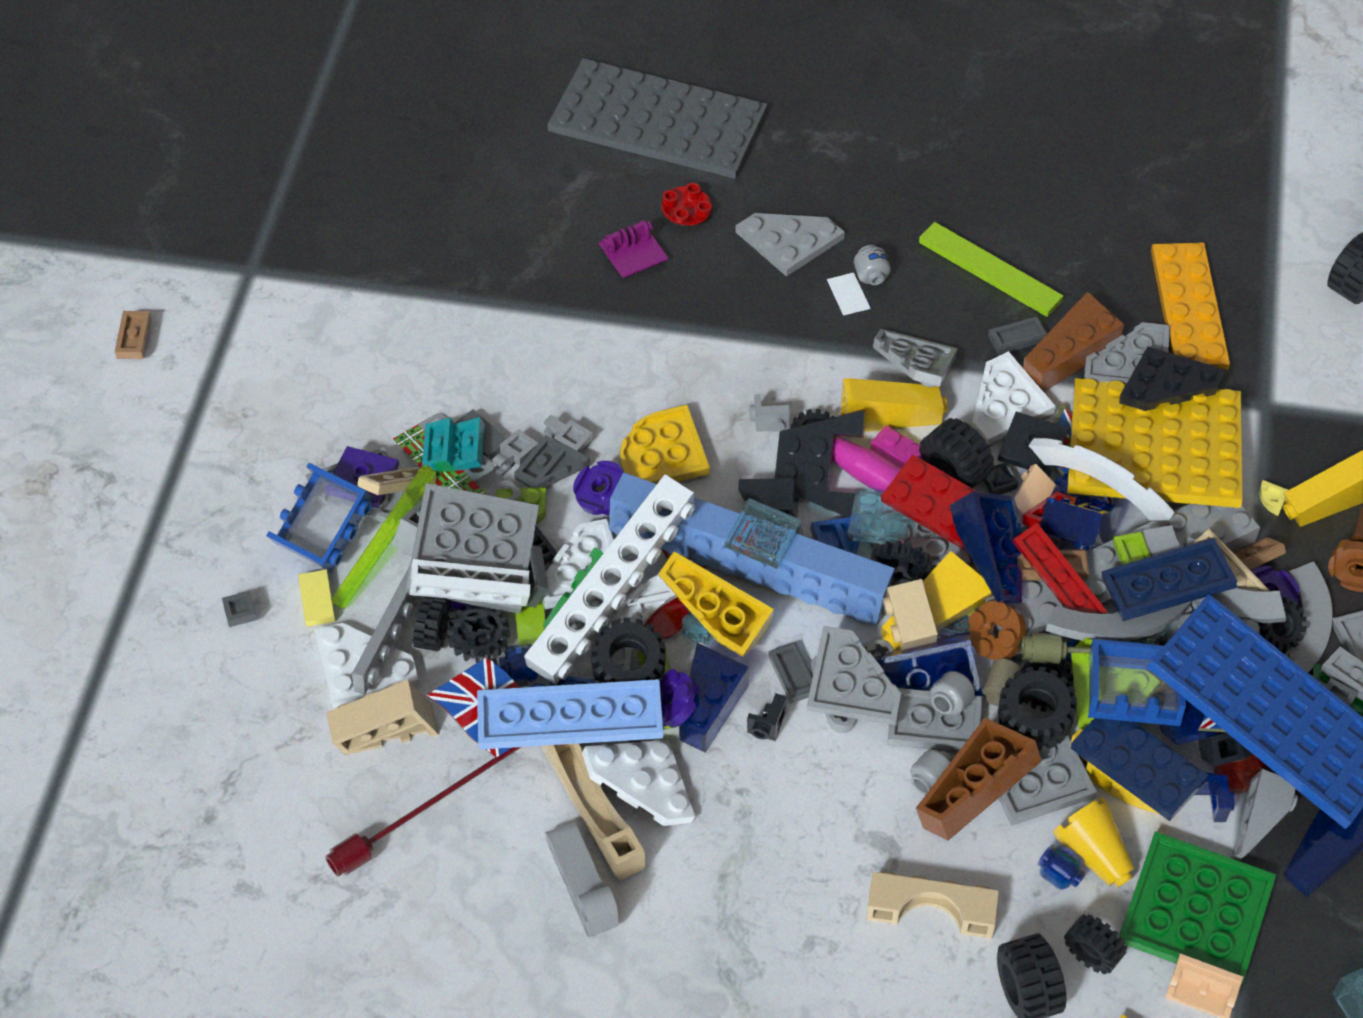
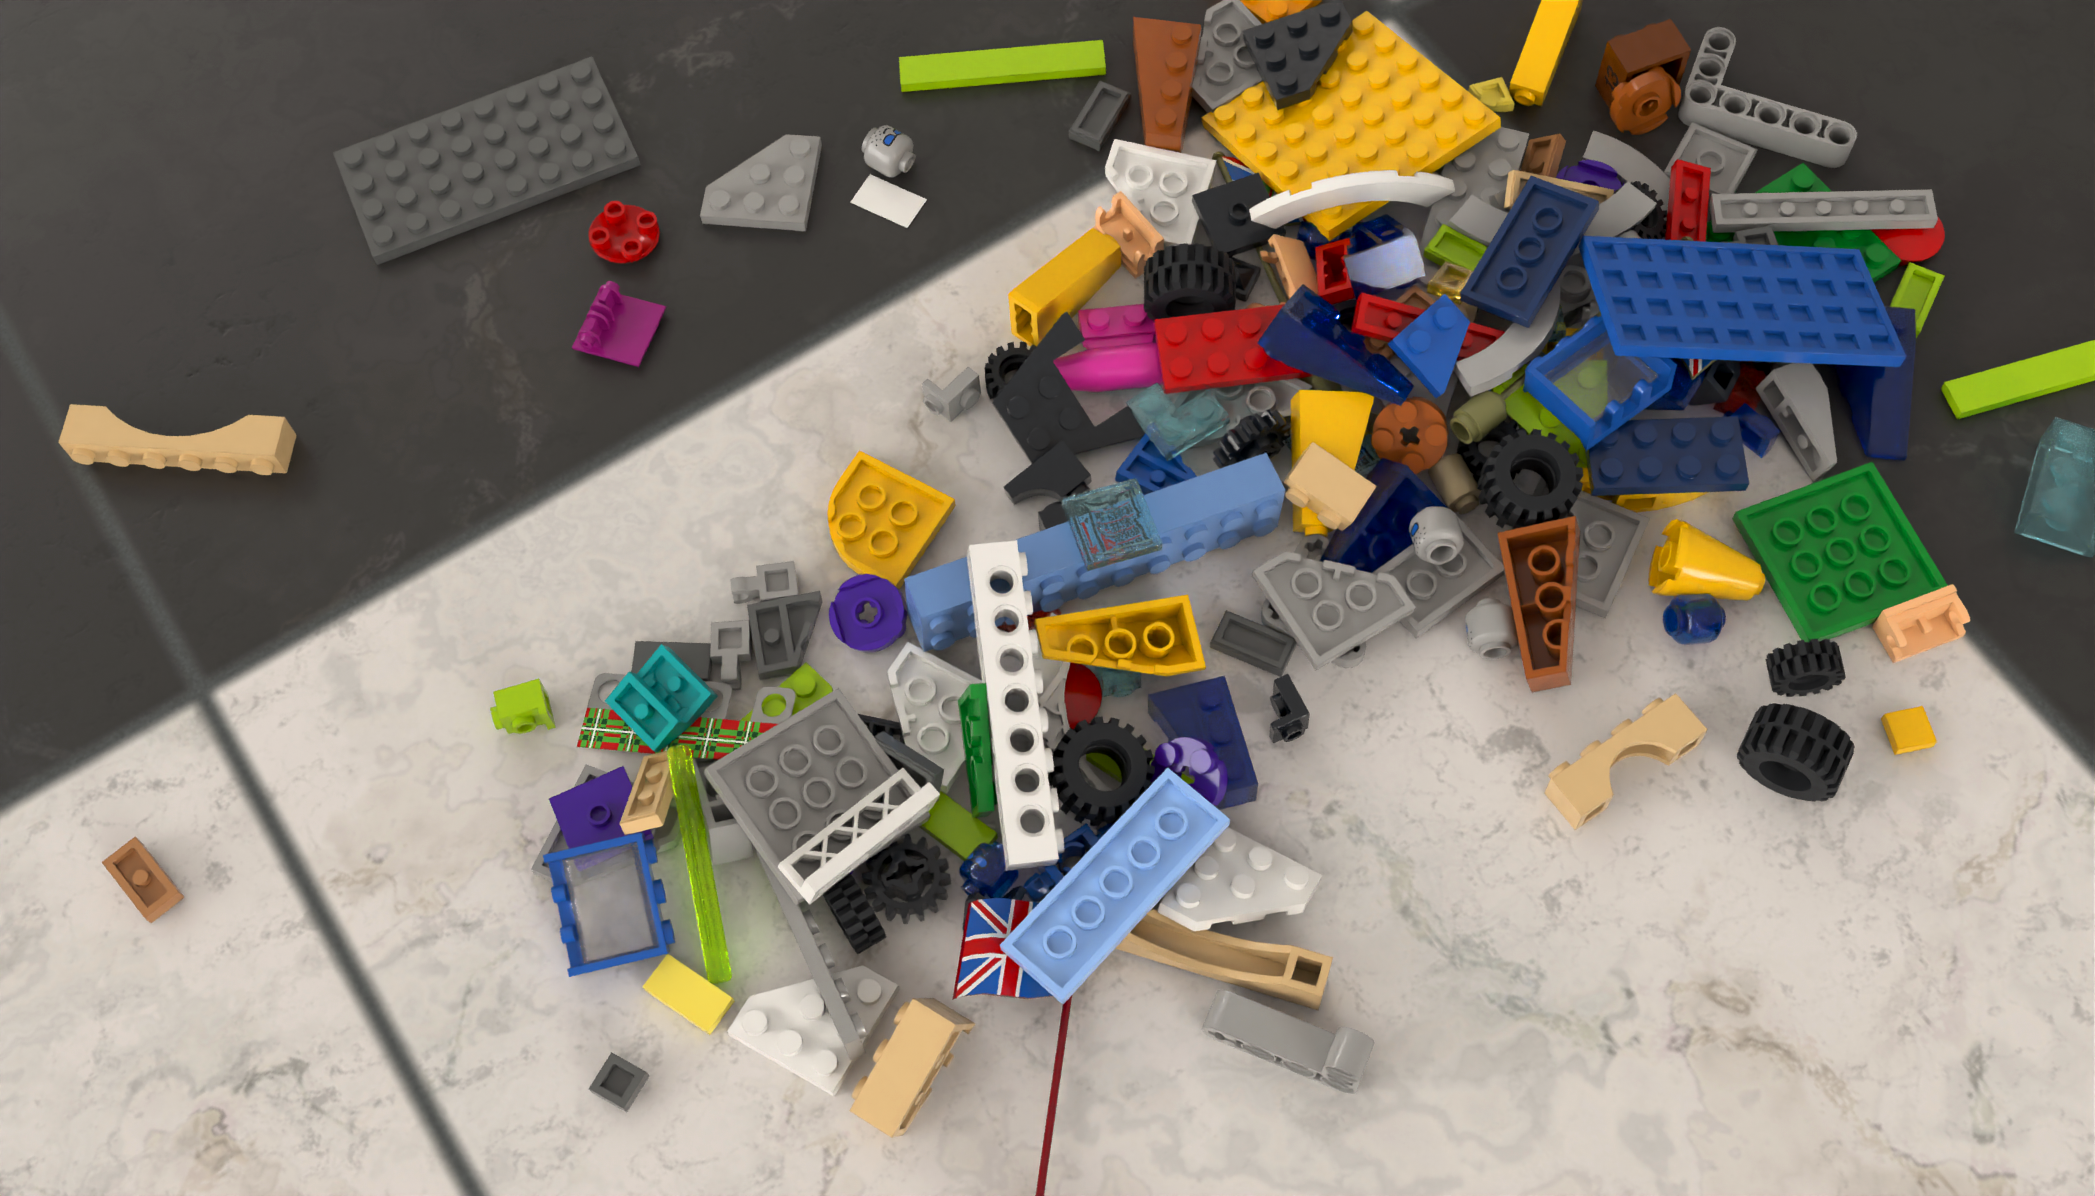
camera: 40 degrees left, 10 degrees up
light grey plate [873,329,958,387] -> none
none -> tan arch [59,404,296,475]
none -> lime brick [490,678,556,734]
none -> light nougat hinge [1093,191,1164,279]
none -> blue wing [1388,294,1470,399]
none -> clear yellow tile [1427,262,1473,305]
none -> red plate [1665,159,1711,242]

